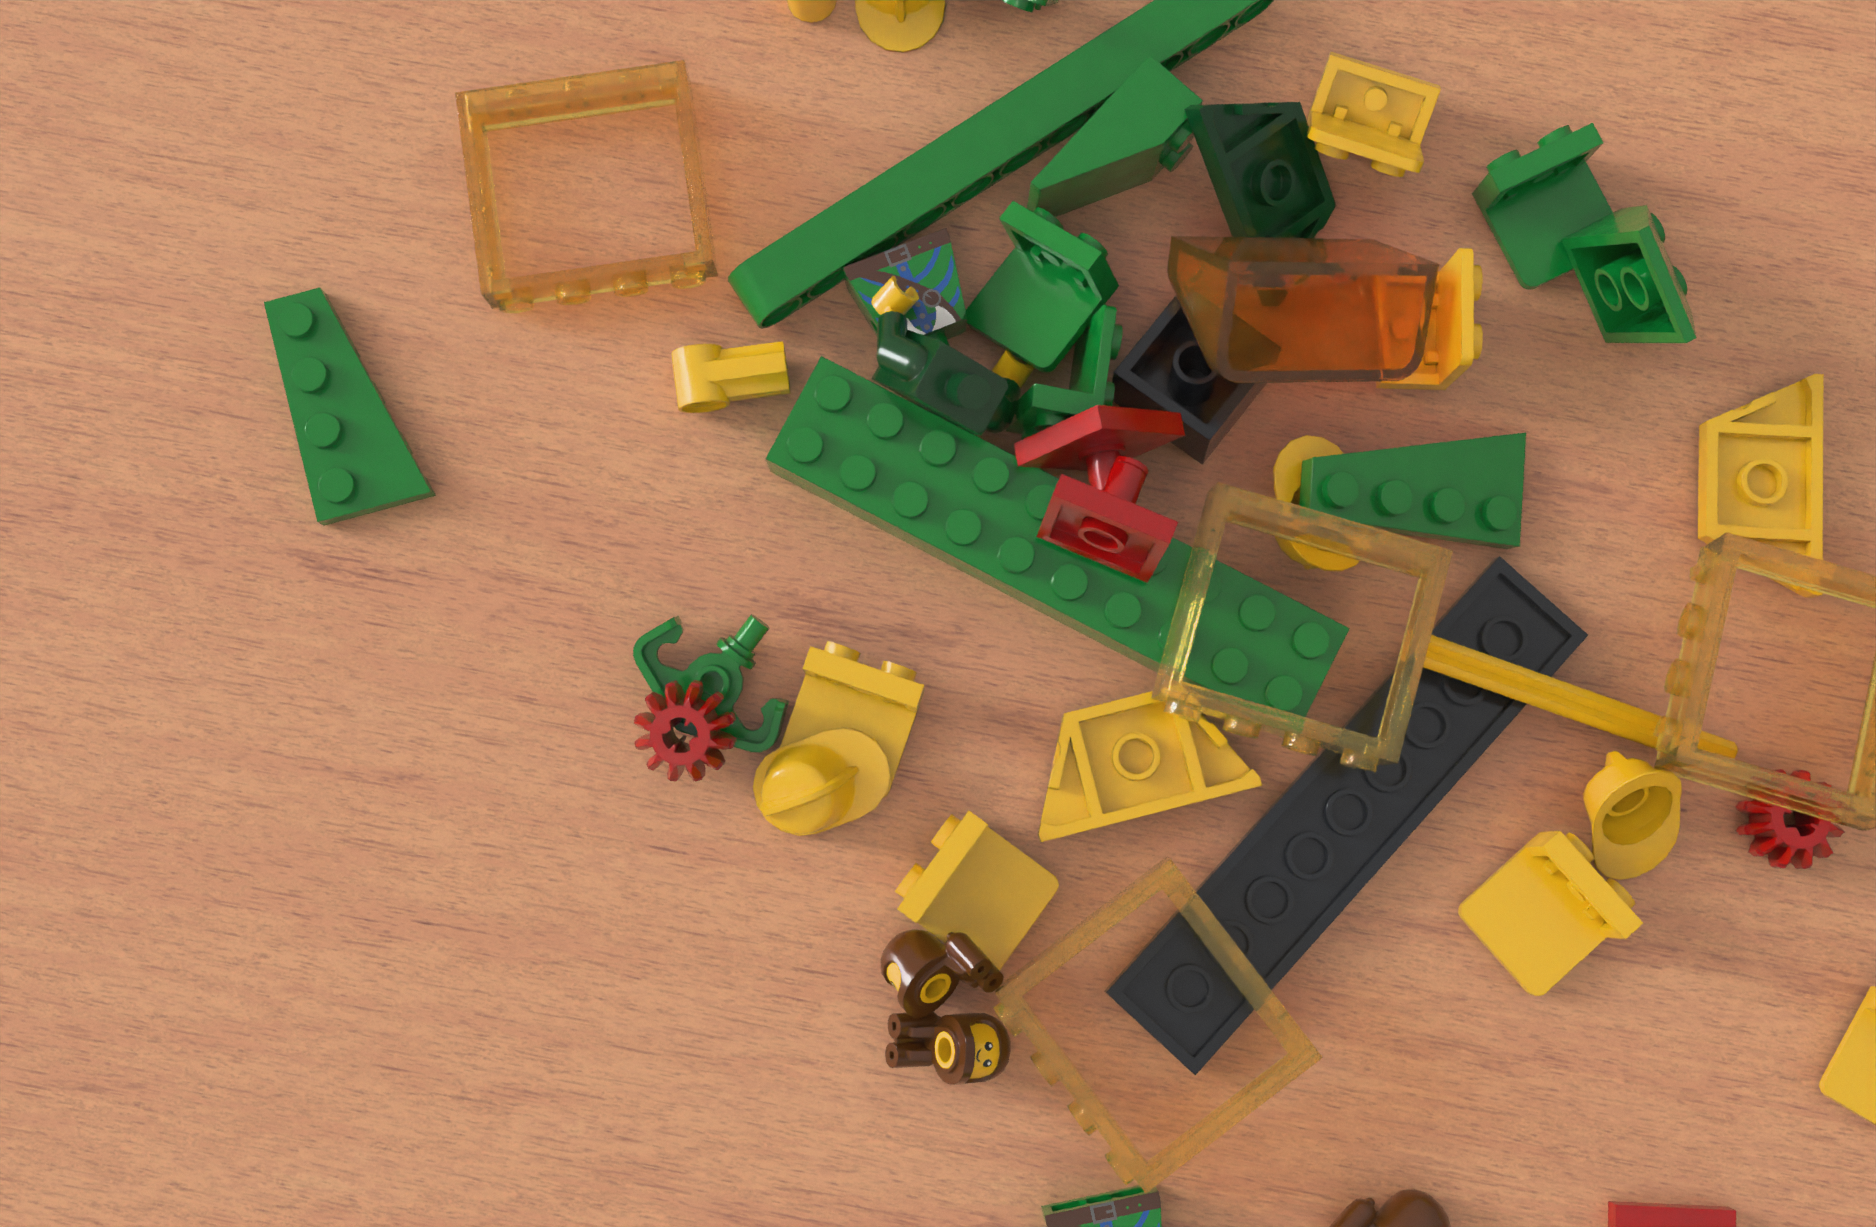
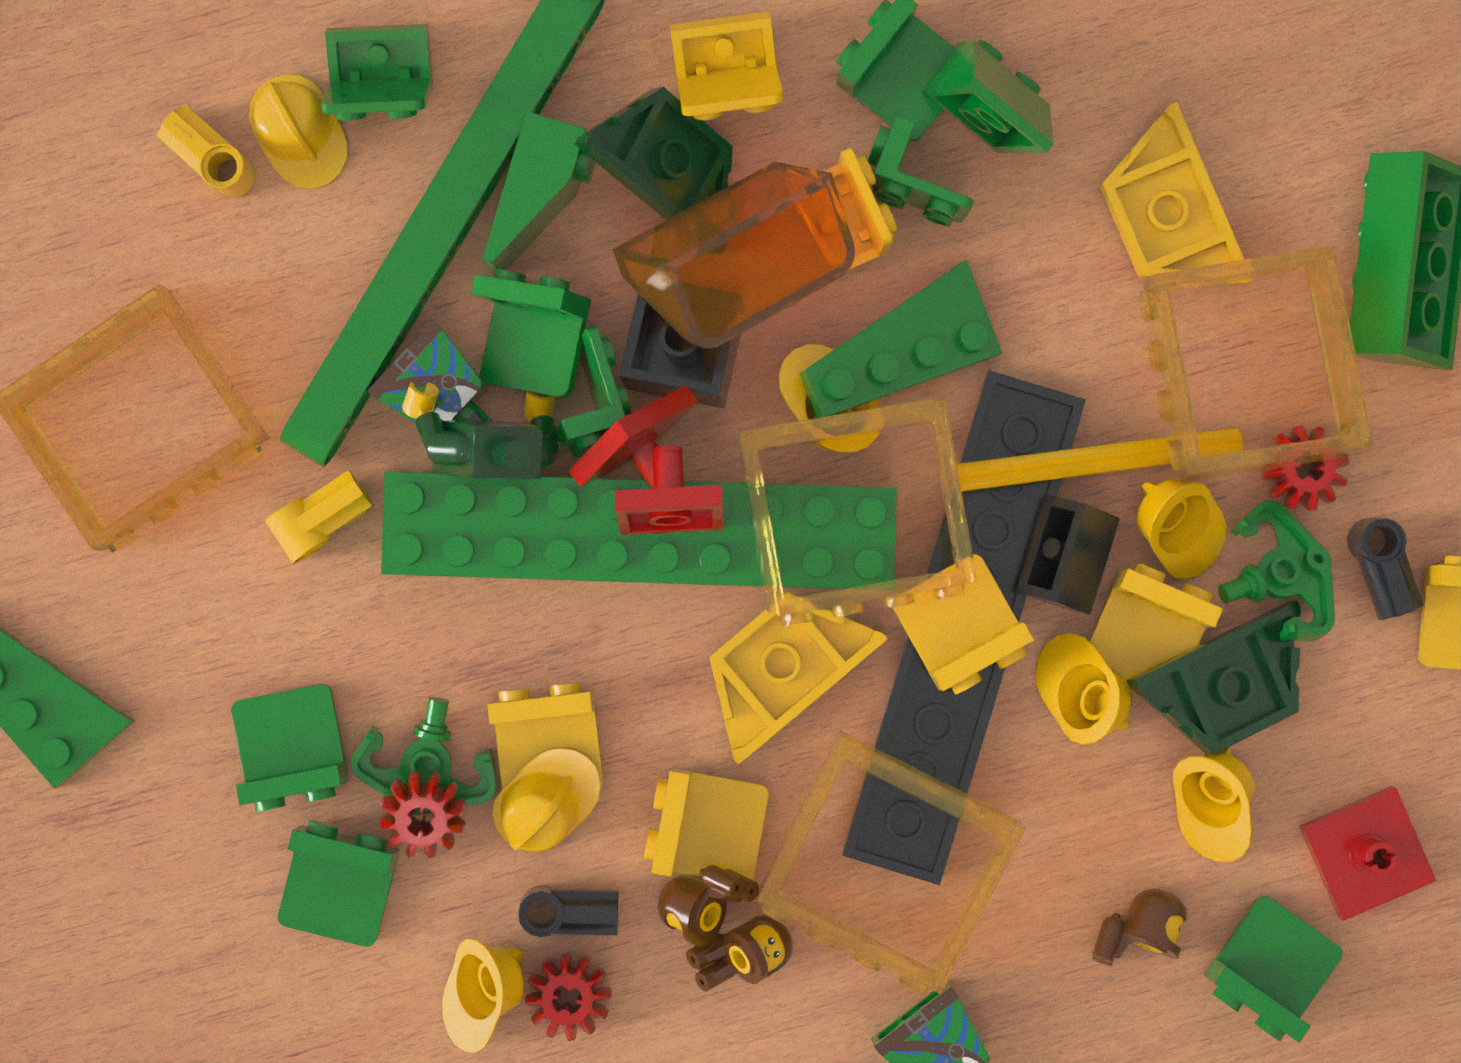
camera: 25 degrees left, 5 degrees up
none -> green bracket [231,684,349,812]
none -> green bracket [278,820,400,947]
none -> yellow piece [442,938,524,1053]
none -> black piece [518,885,619,937]
none -> red gear [525,952,612,1041]
none -> green bracket [867,115,974,227]
none -> yellow bracket [892,554,1034,695]
none -> black brick [1016,494,1120,615]
none -> yellow piece [1035,633,1132,745]
none -> dark green wing [1127,600,1301,754]
none -> yellow piece [1173,747,1255,862]
none -> green piece [1218,500,1335,642]
none -> black piece [1347,518,1423,620]

